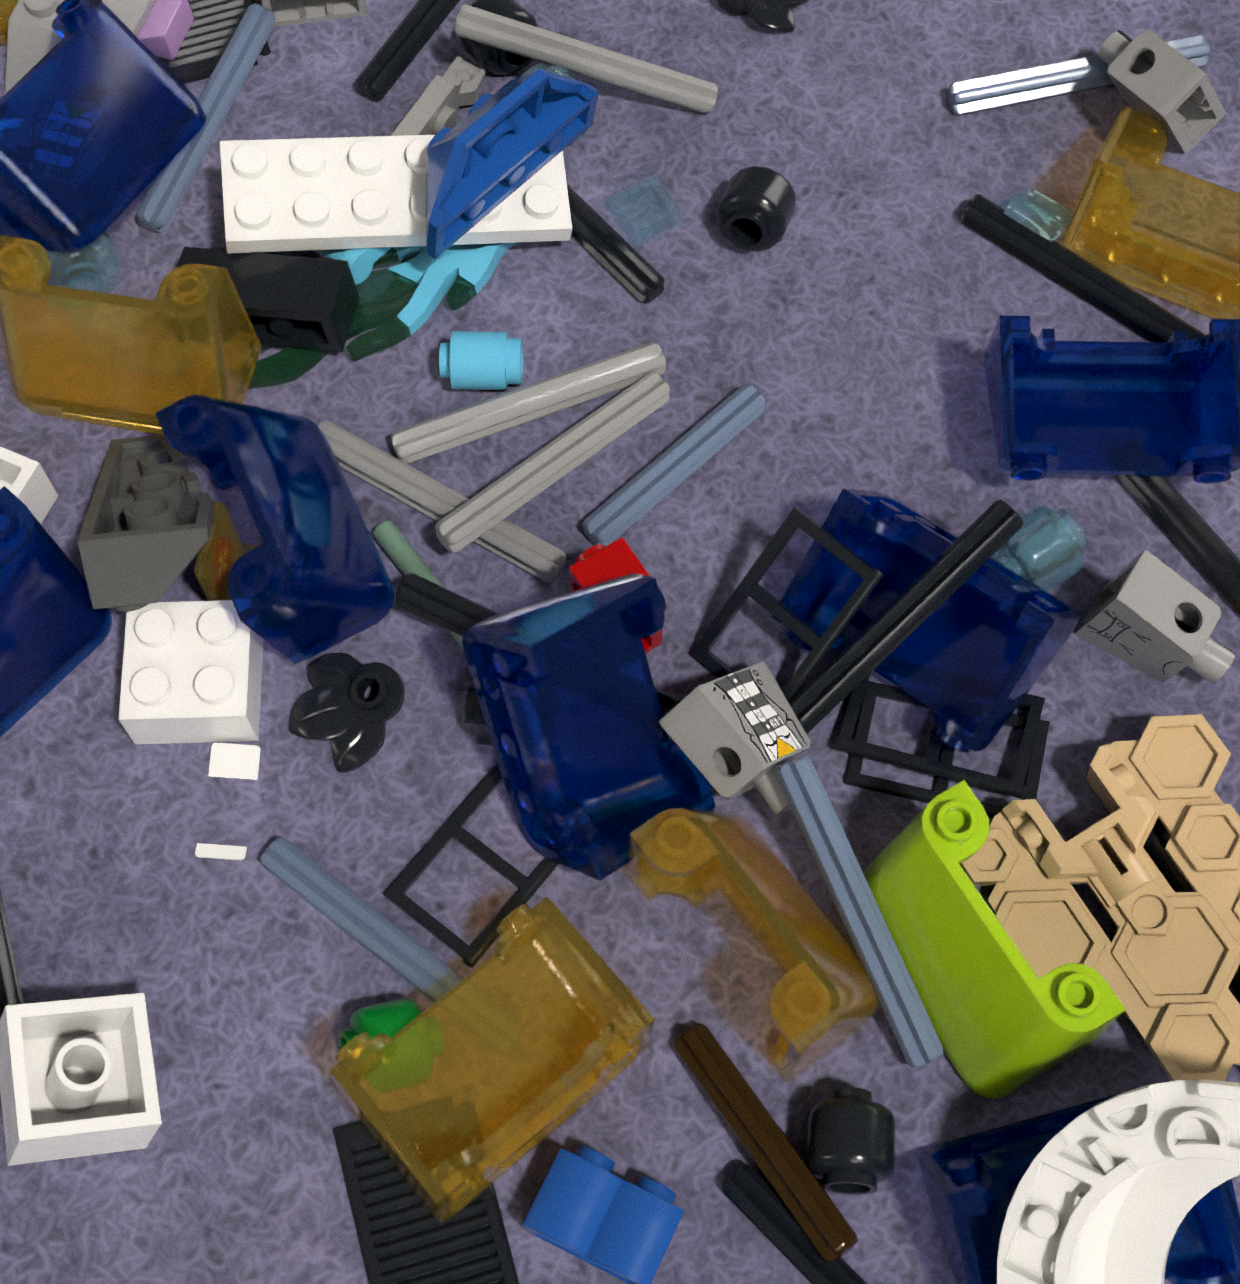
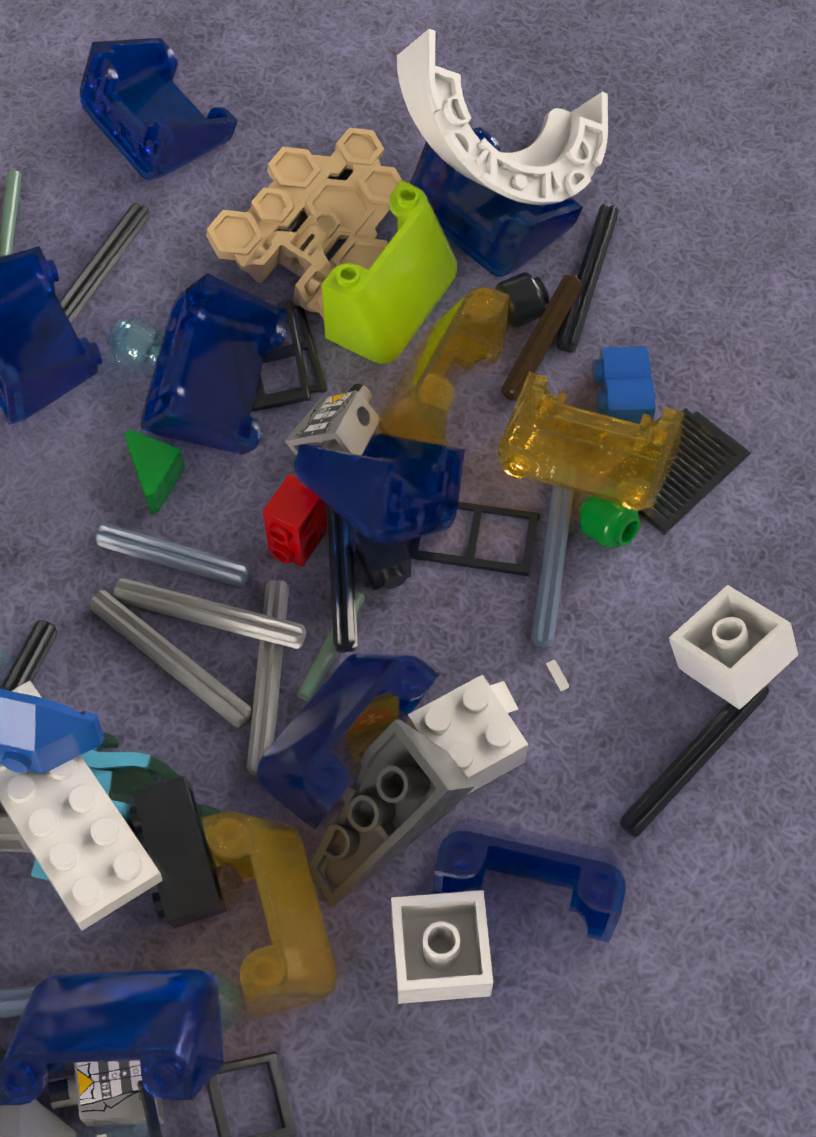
camera: 120 degrees left, 5 degrees down
black plate [289,653,405,773] -> none
medium azure brick [439,331,523,390] -> none
black window [690,507,883,701] -> none
sand blue axle [776,756,943,1068] -> none
black axle [788,499,1023,734] -> none
light grey torso [1075,550,1235,684] -> none
none -> green slope [124,430,185,515]

